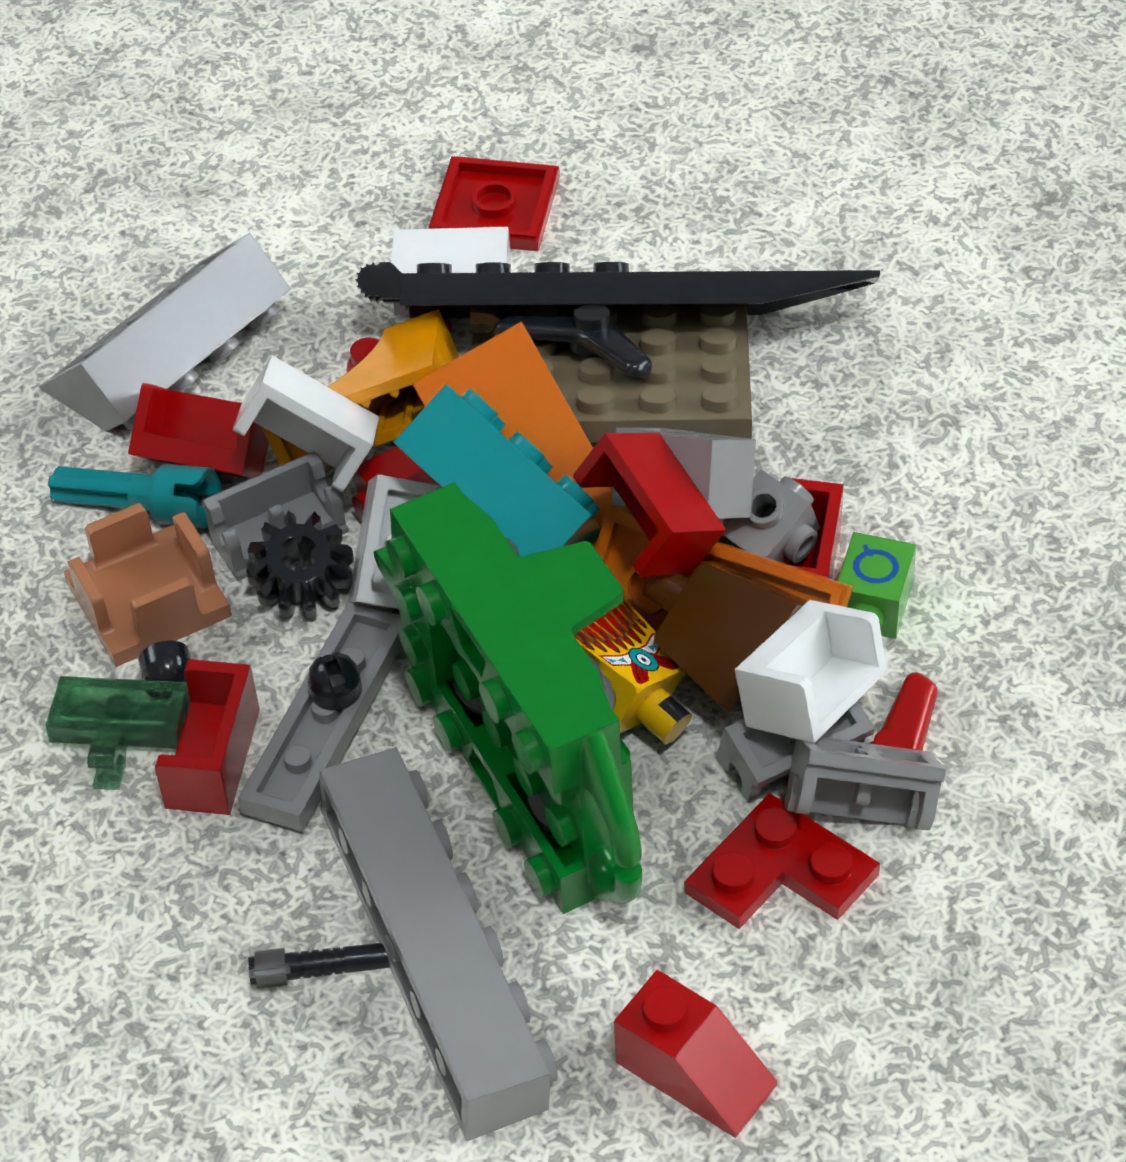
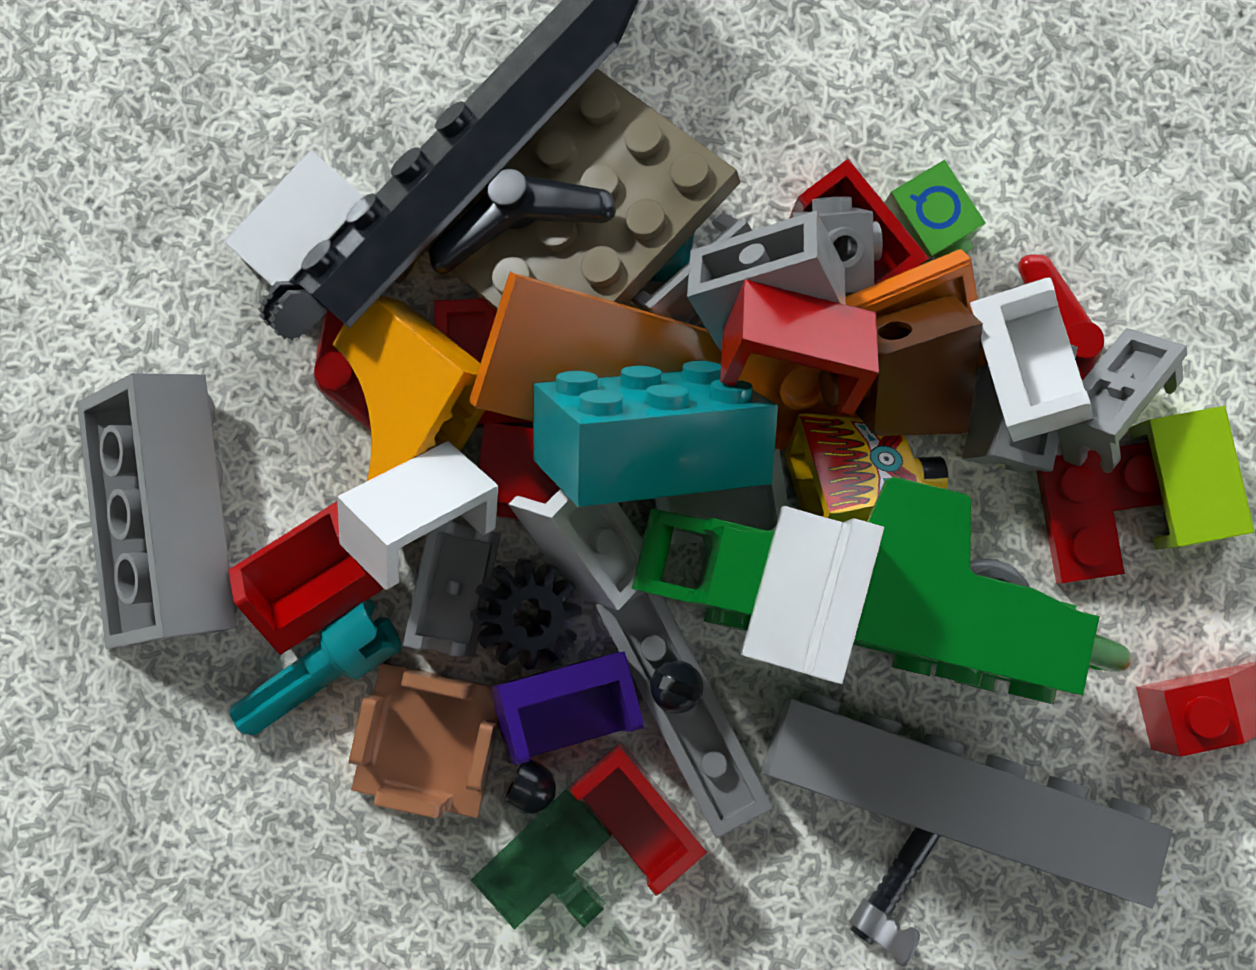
camera: 50 degrees left, 35 degrees up
red tile [428,156,560,251] -> none
none -> dark purple panel [489,651,644,765]
none -> white panel [741,506,884,684]
none -> lime panel [1128,405,1255,550]

